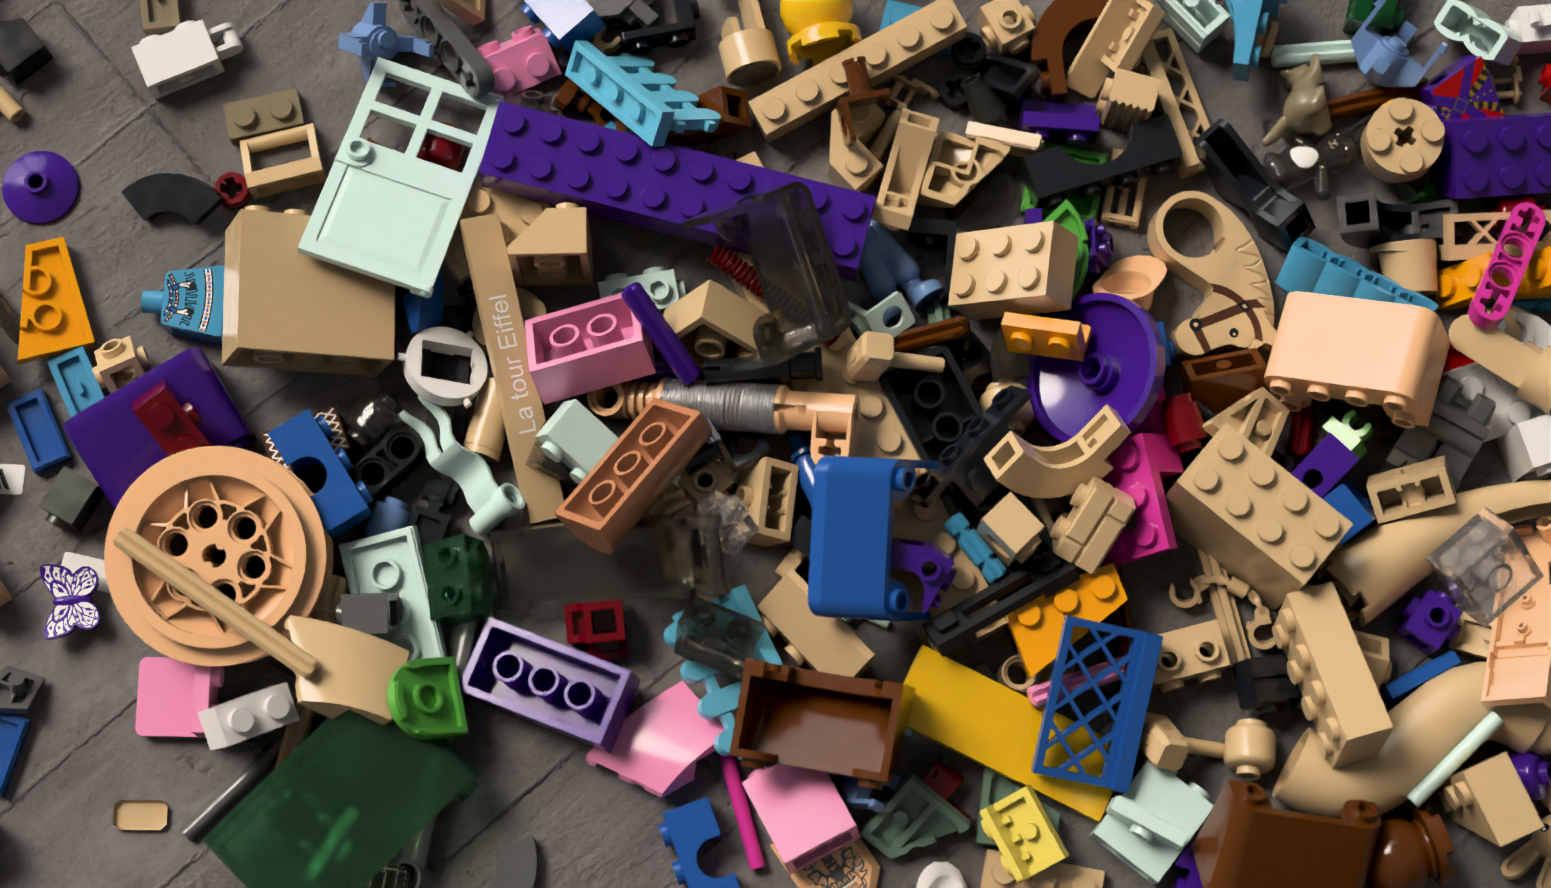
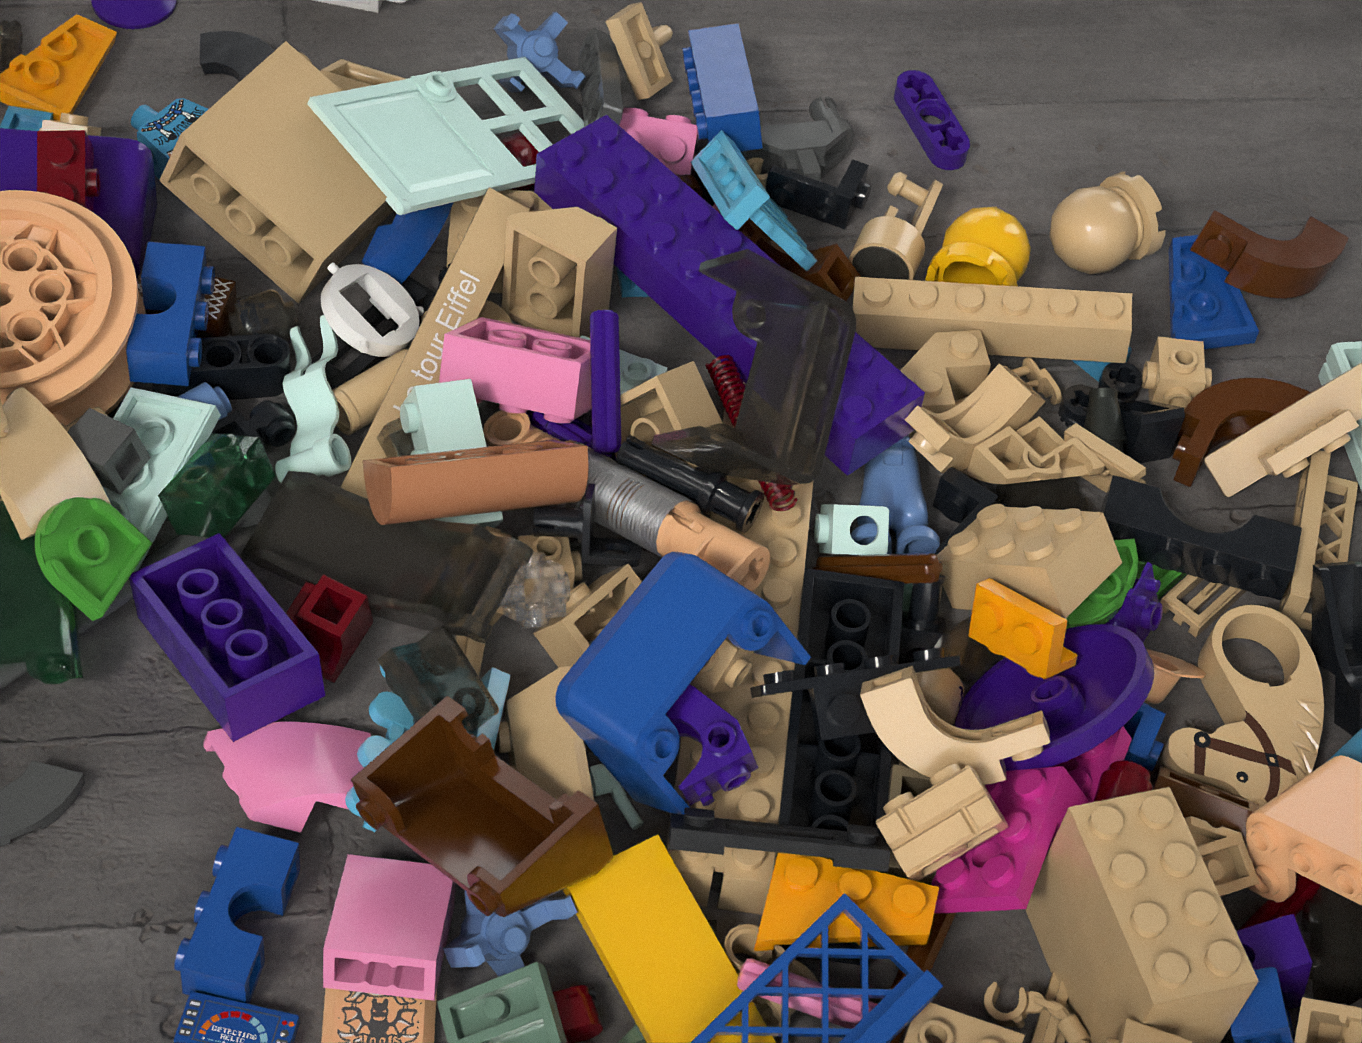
camera: 30 degrees right, 25 degrees down
dark tan plate [223,88,306,144] -> none
dark pink piece [718,755,766,871] -> none
reddish brown bracket [836,56,892,148] -> none
tan piece [847,331,945,382] -> none
dark azure axle [944,513,1007,583] -> none
tan brick [976,492,1044,567] -> none
dark purple bracket [1019,100,1100,145] -> none
tan brick [1095,68,1161,133] -> none
tile [1322,410,1374,463] -> none

